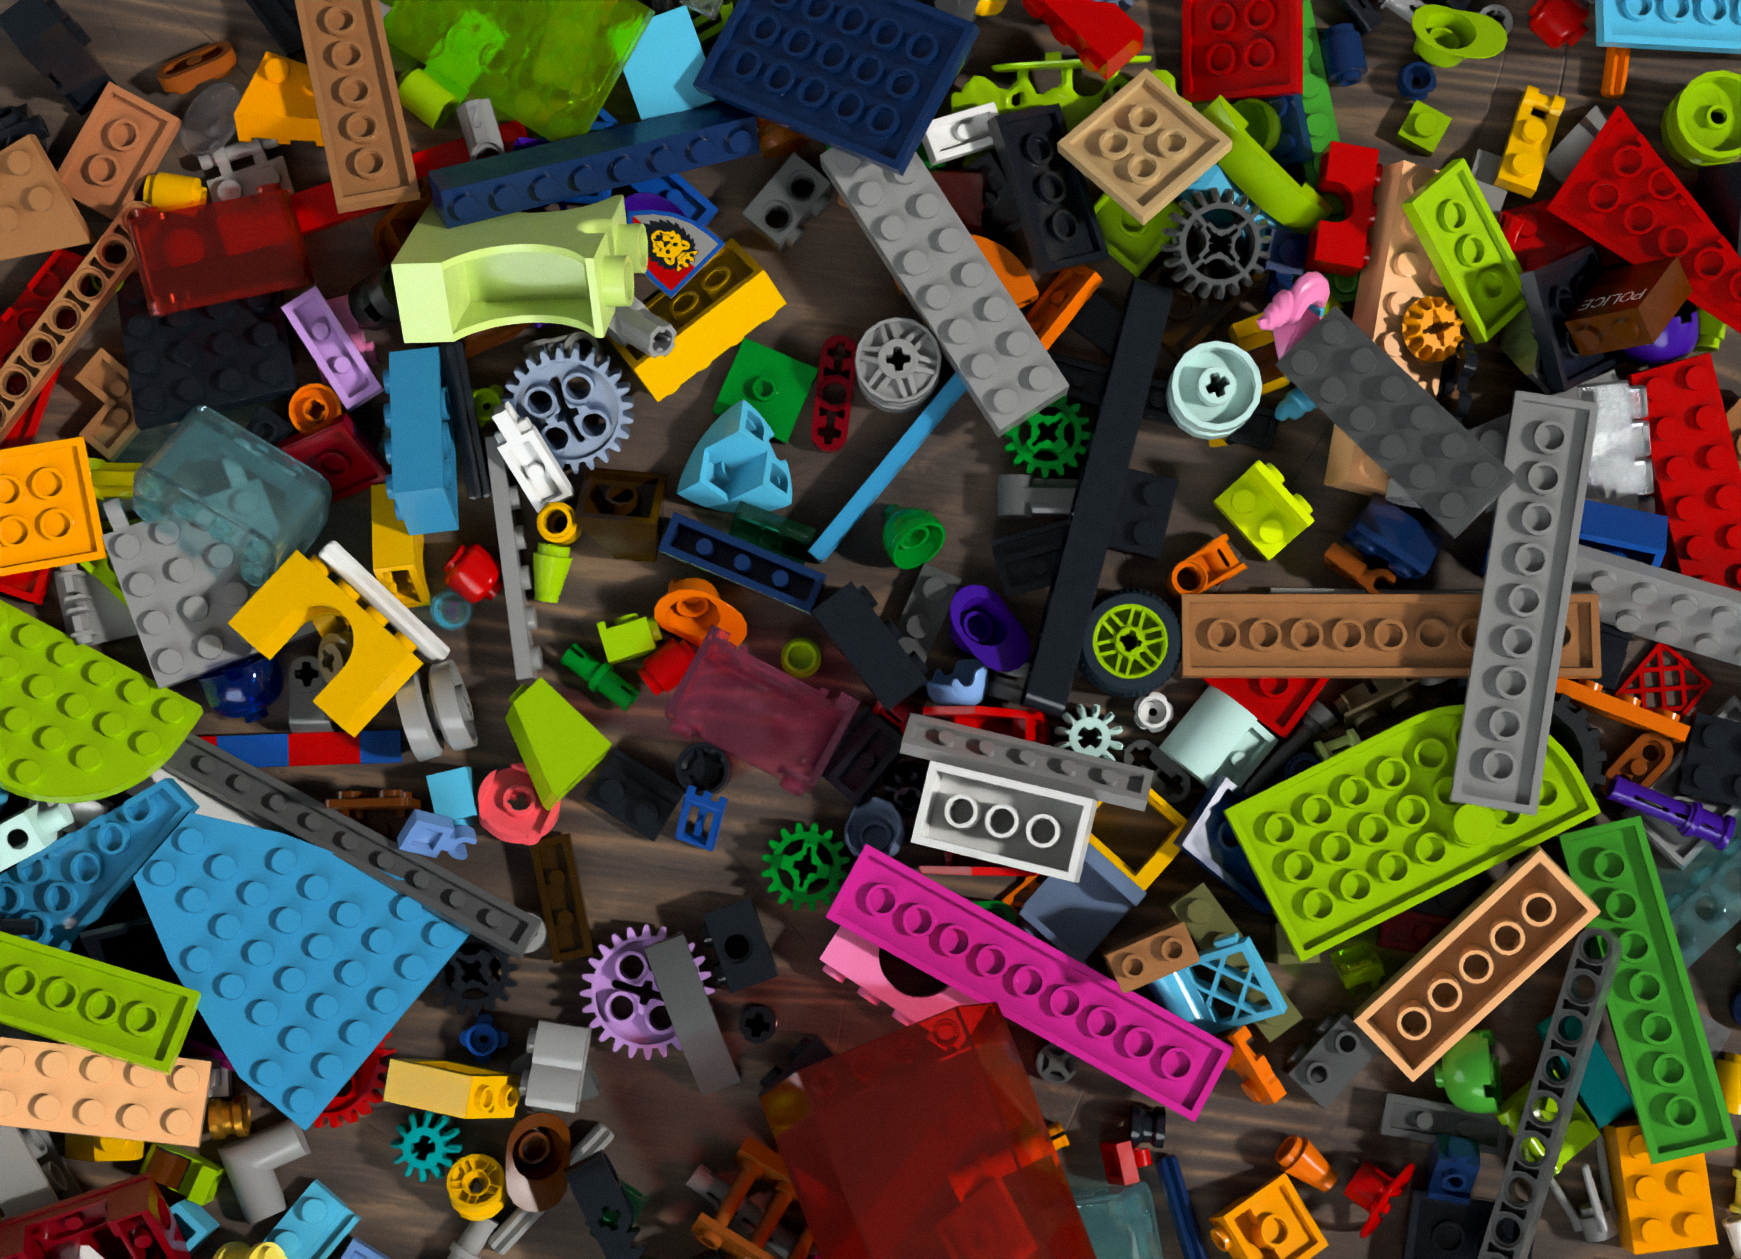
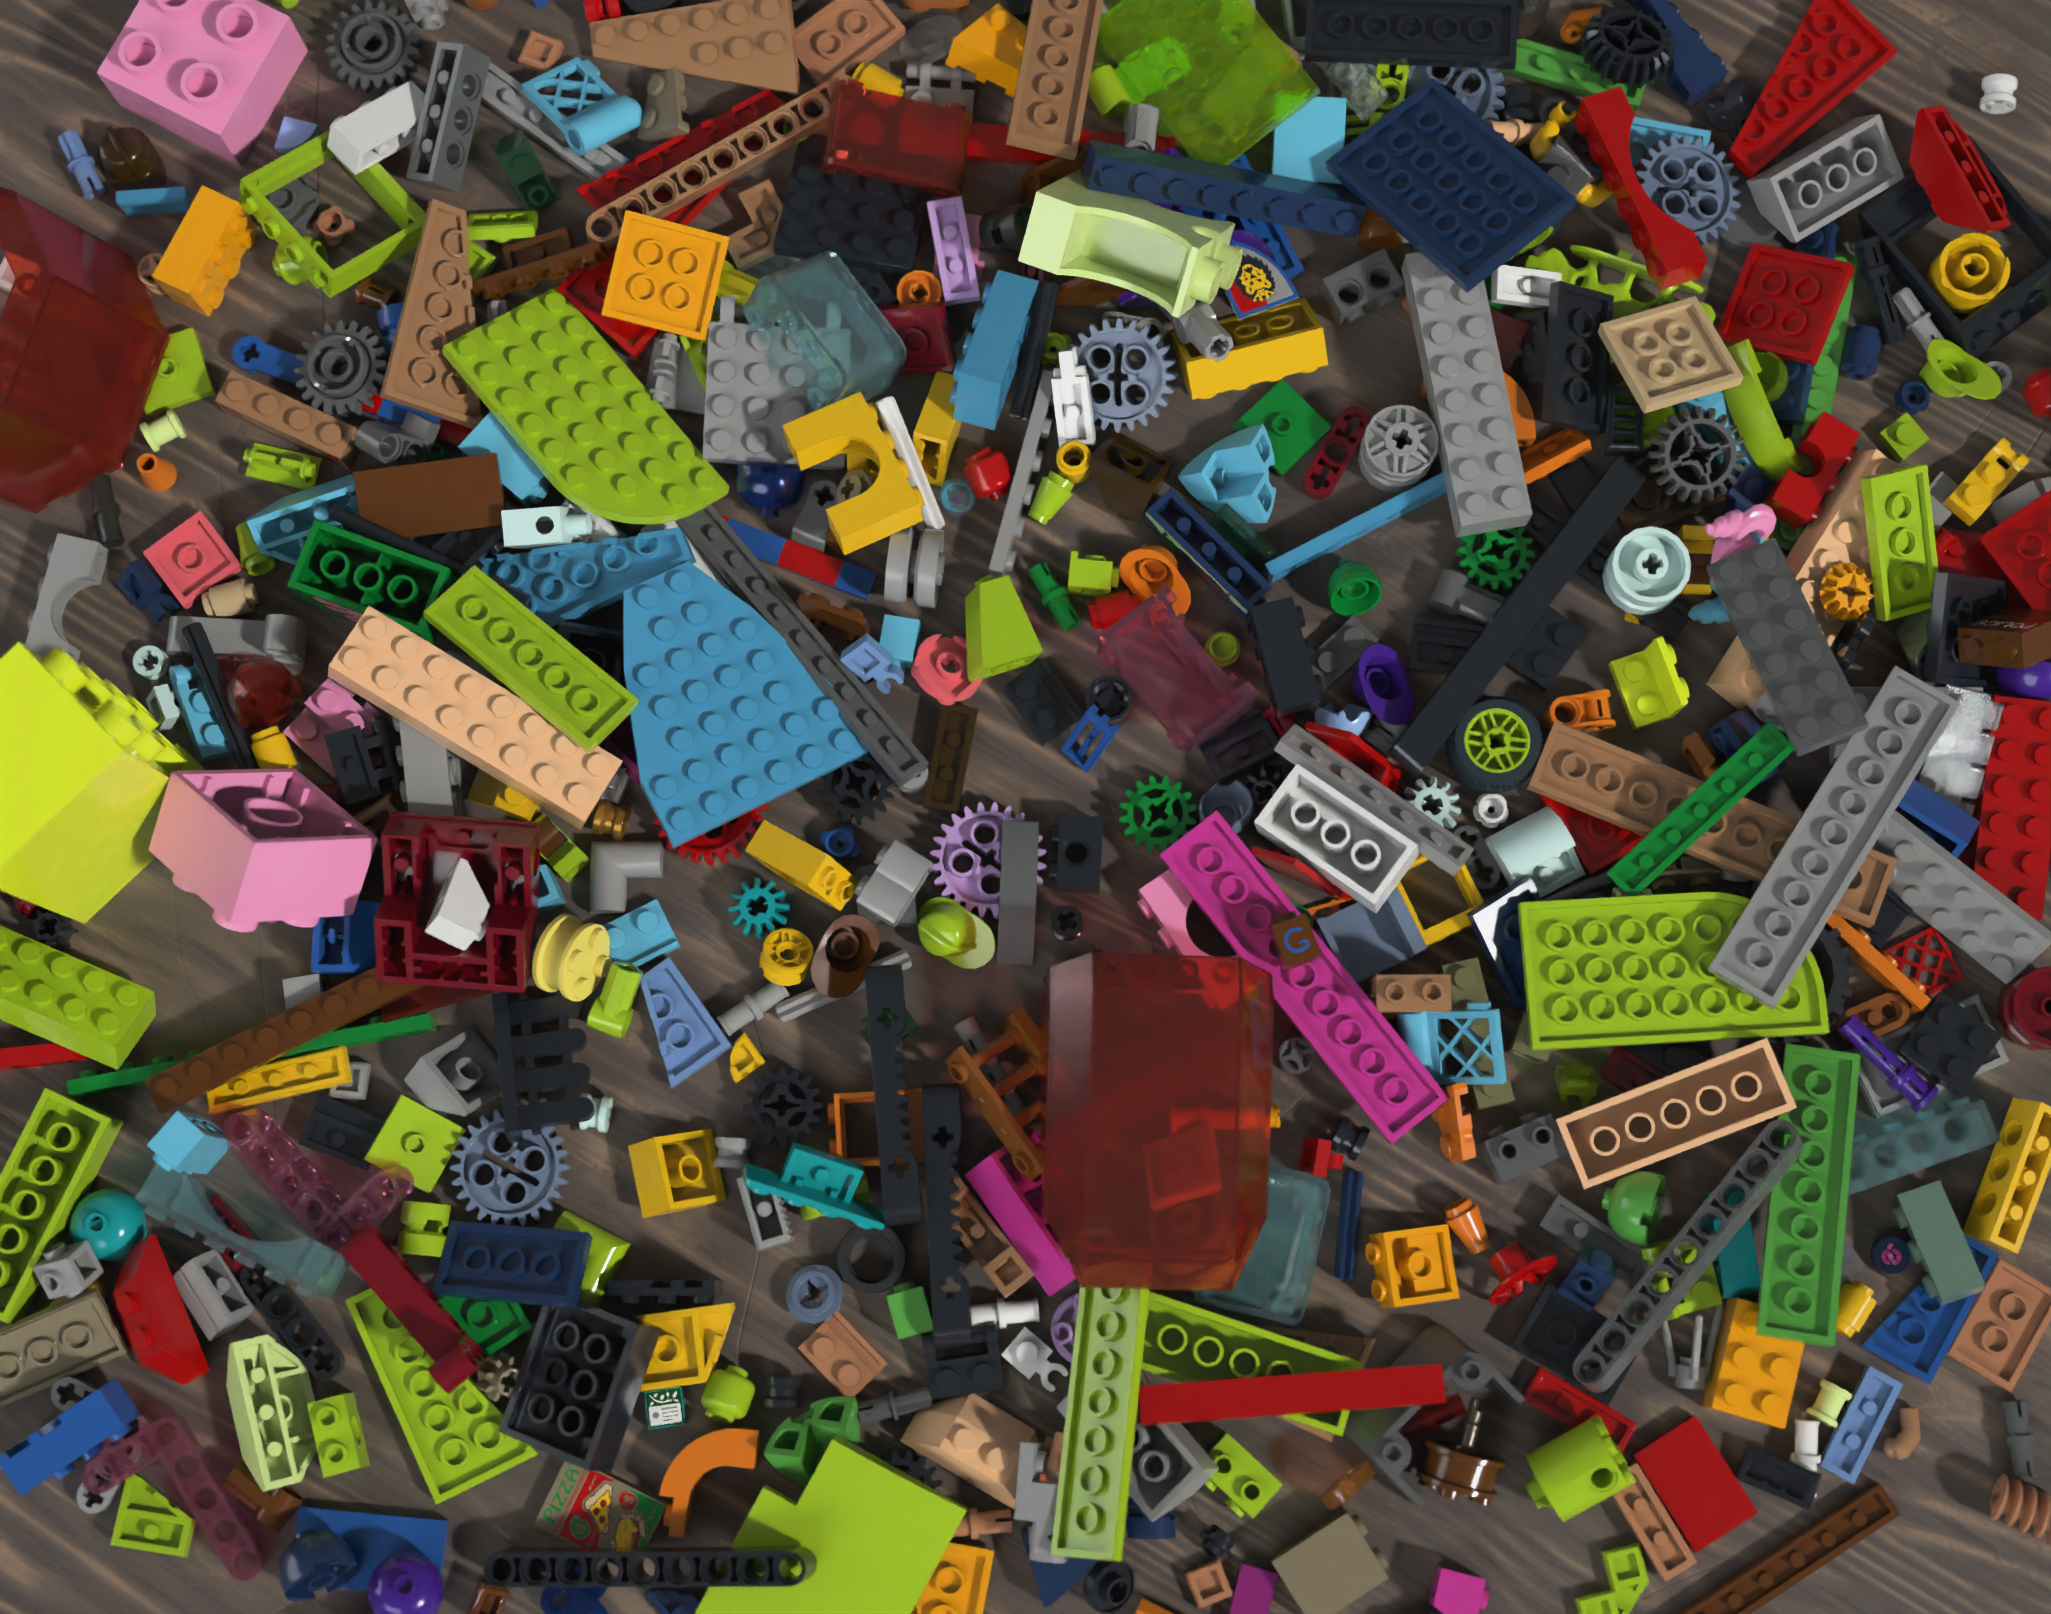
camera: 20 degrees right, 5 degrees down
lime tile [1451,804,1496,845] -> none
none -> lime piece [917,896,996,969]
none -> reddish brown brick [1268,911,1321,972]
none -> black slope [1605,385,1643,457]
none -> green plate [1606,721,1794,896]

